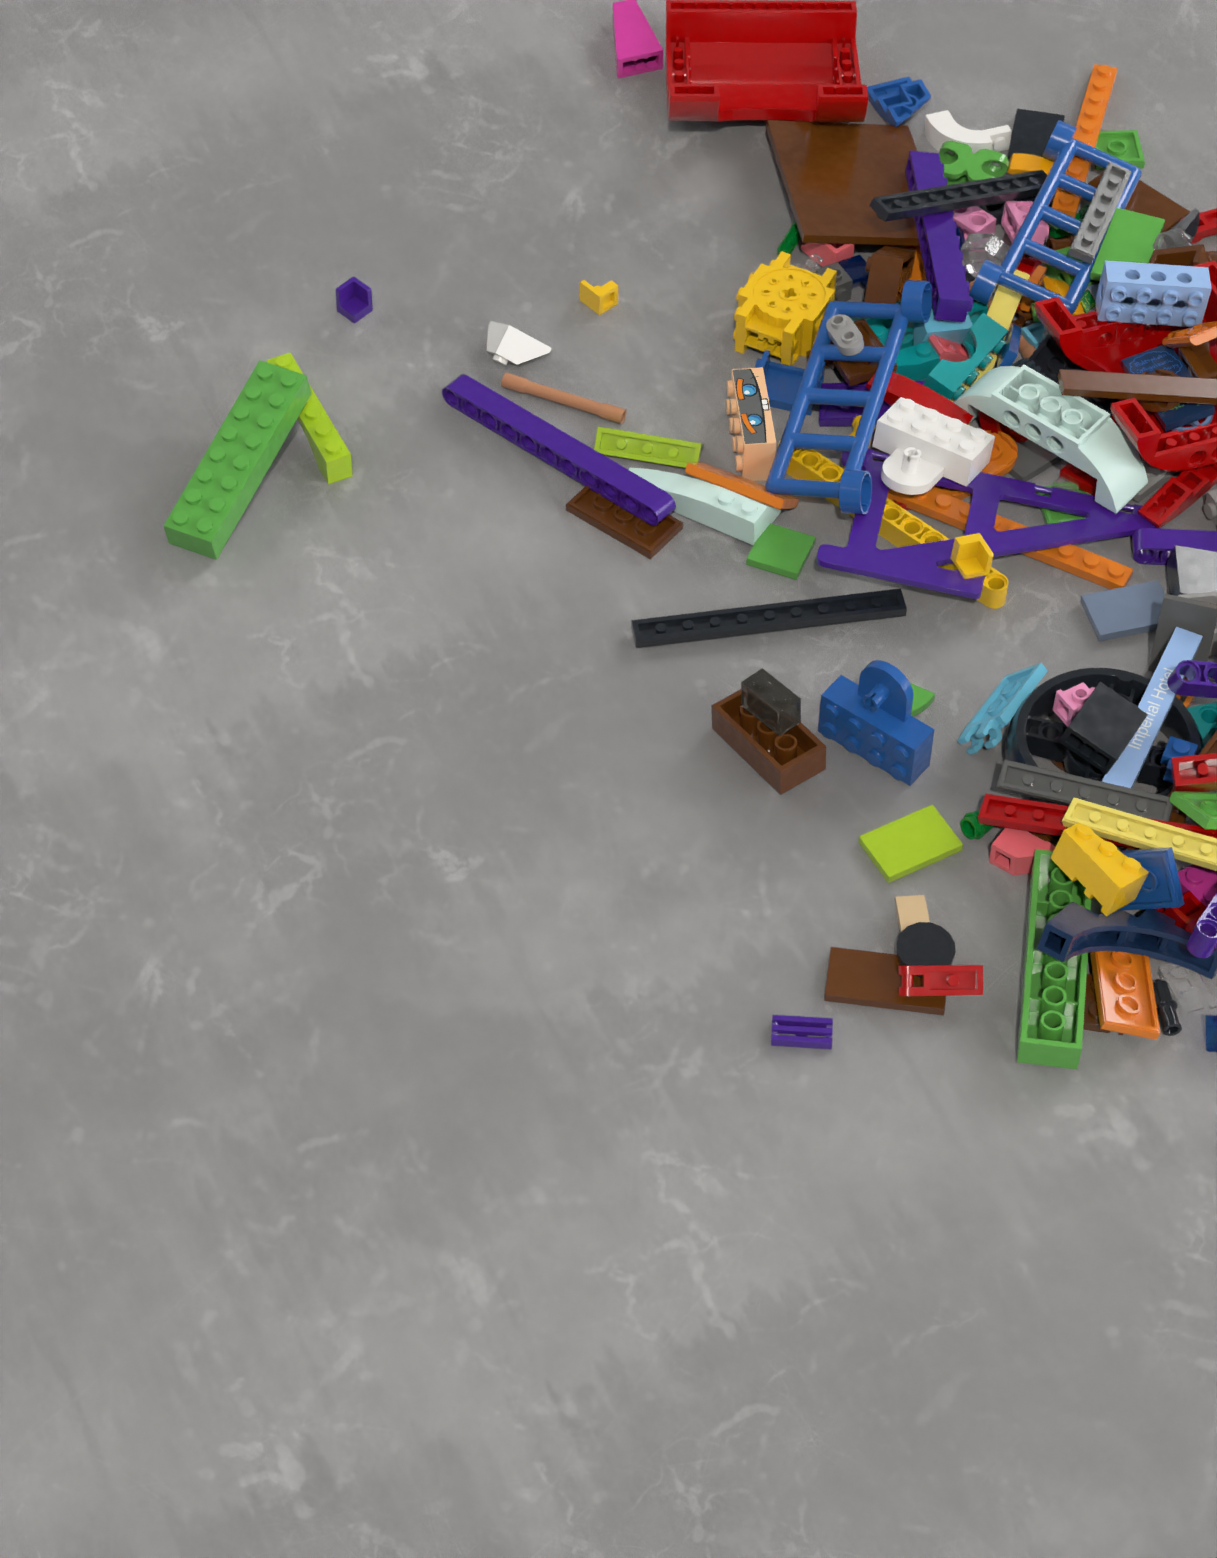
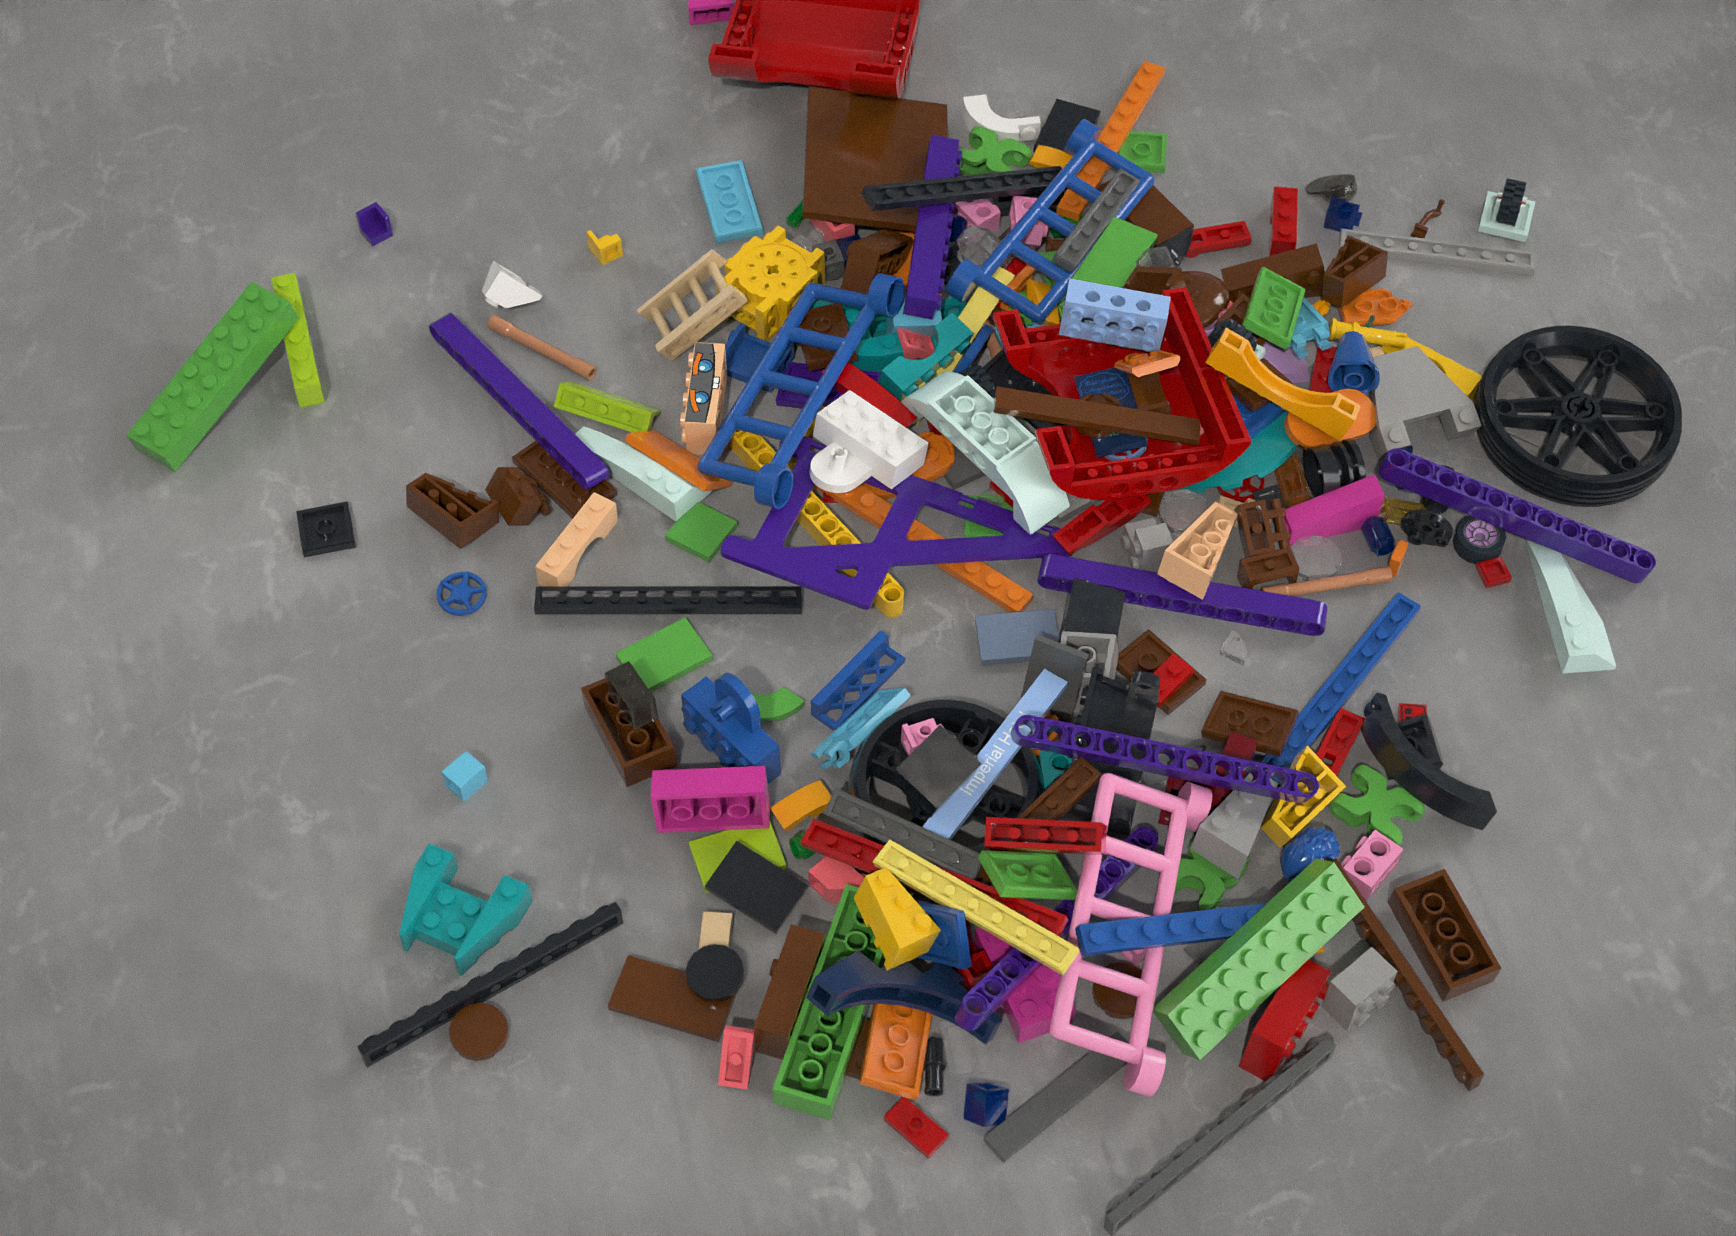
camera: 10 degrees right, 5 degrees up
dark purple tile [771,1015,833,1049] -> none
light grey plate [826,314,864,356] -> none
blue slope [867,77,931,127] -> none
red plate [898,965,983,996] -> none
yellow panel [950,533,994,579] -> none
blue plate [1161,736,1198,783] -> none
none -> black tile [296,501,356,558]
none -> black plate [357,902,623,1068]
none -> teal wedge [399,843,533,975]
none -> reddish brown wedge [406,473,499,549]
none -> blue wheel [436,571,487,616]
none -> medium azure panel [441,752,488,802]
none -> reddish brown tile [449,1003,509,1061]
none -> reddish brown brick [485,467,552,526]
none -> light nougat arch [535,492,618,587]
none -> bright green tile [615,617,713,695]
none -> tan fence [637,249,748,361]
none -> dark pink brick [650,766,770,833]
none -> medium azure tile [696,160,763,243]
none -> black tile [705,841,808,934]
none -> coral slope [718,1025,755,1090]
none -> reddish brown brick [754,924,825,1060]
none -> light orange slope [770,780,832,832]
none -> blue fence [811,630,905,731]
none -> red plate [884,1097,949,1159]

